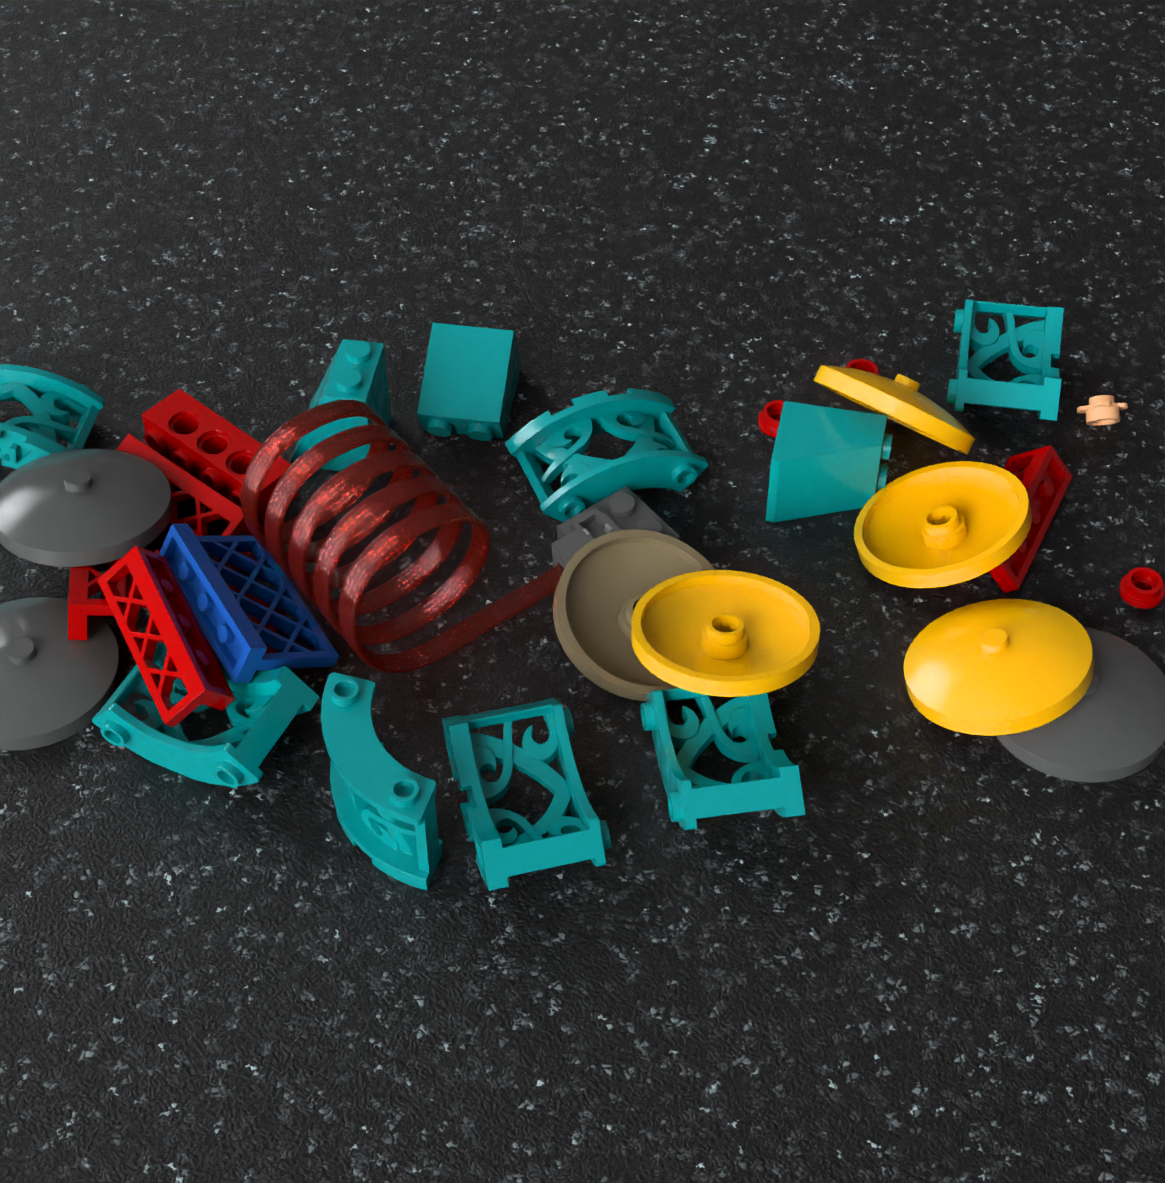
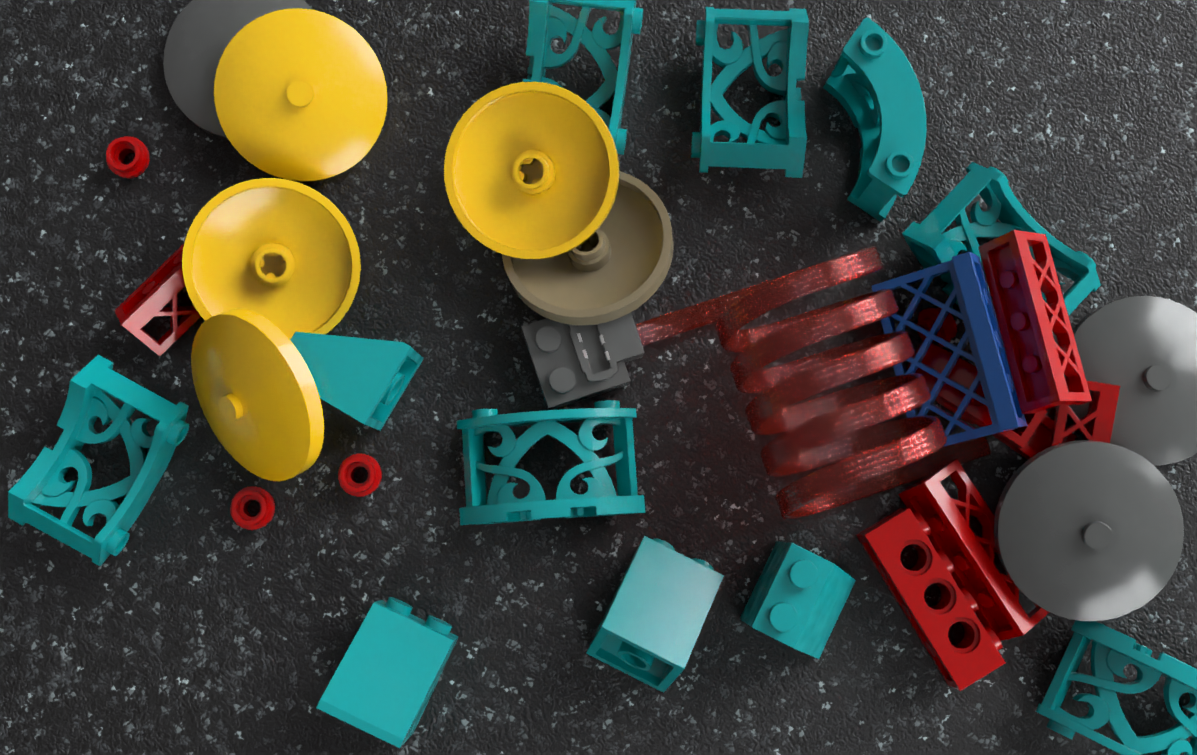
camera: 160 degrees left, 35 degrees up
light nougat plate [1077,395,1128,426] -> none
none -> teal slope [316,597,459,748]

